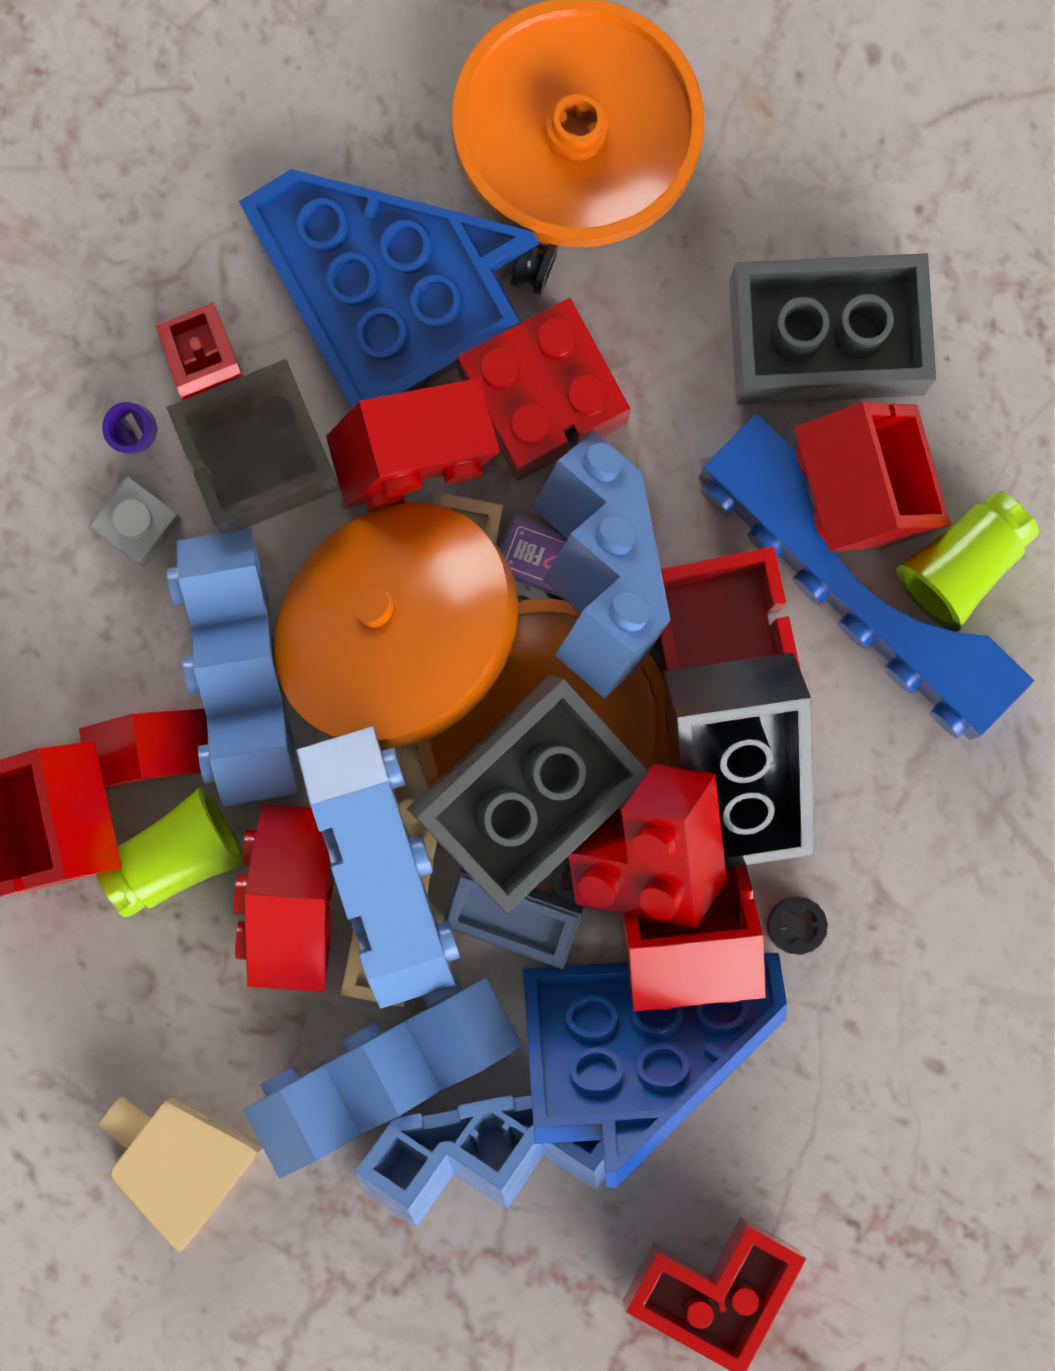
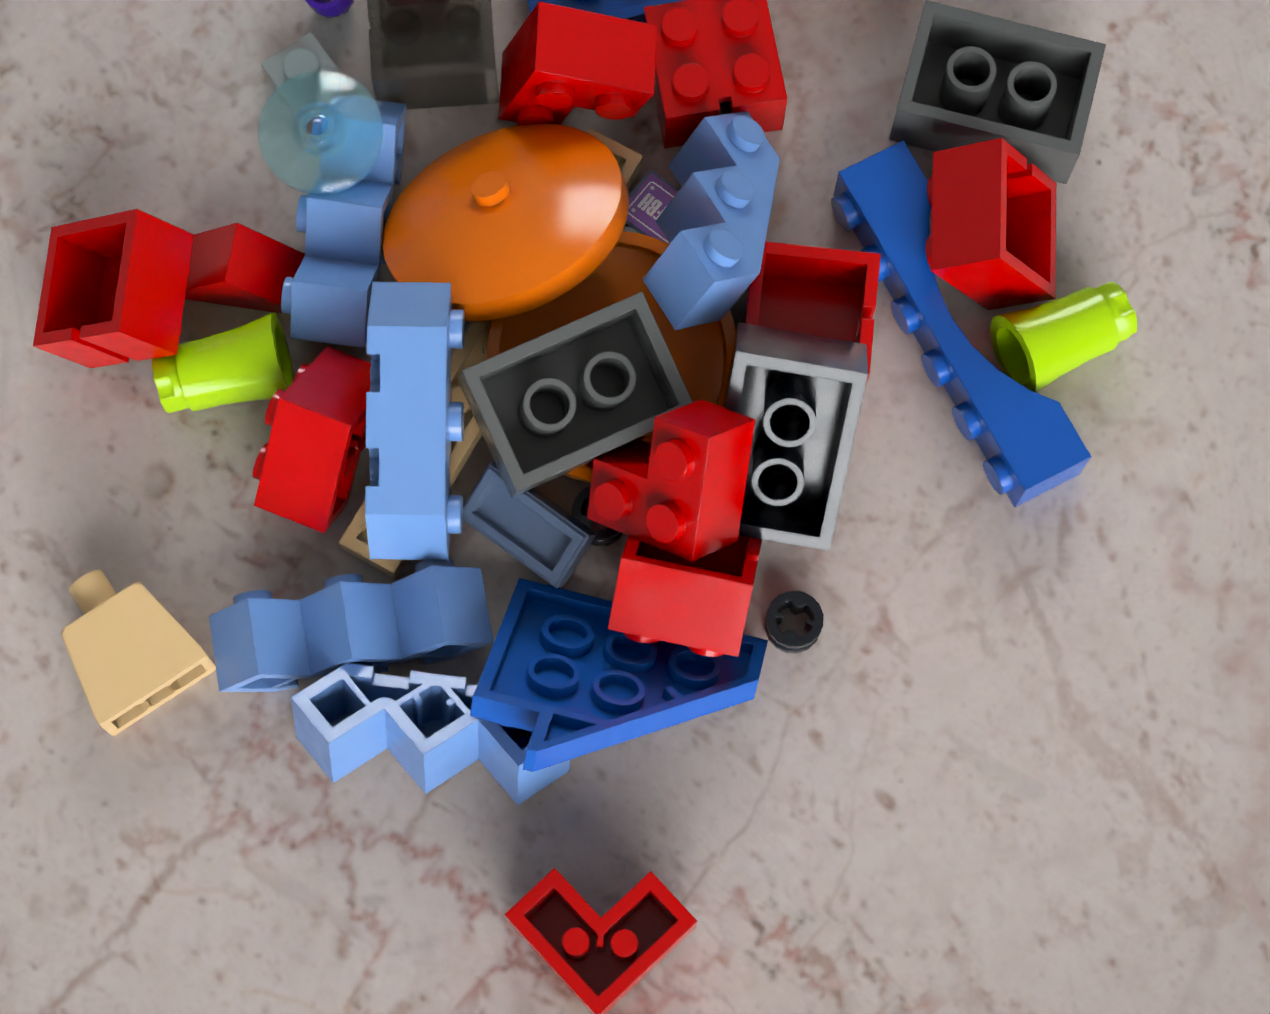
camera: 20 degrees right, 10 degrees down
none -> clear light blue dish [258,70,384,194]

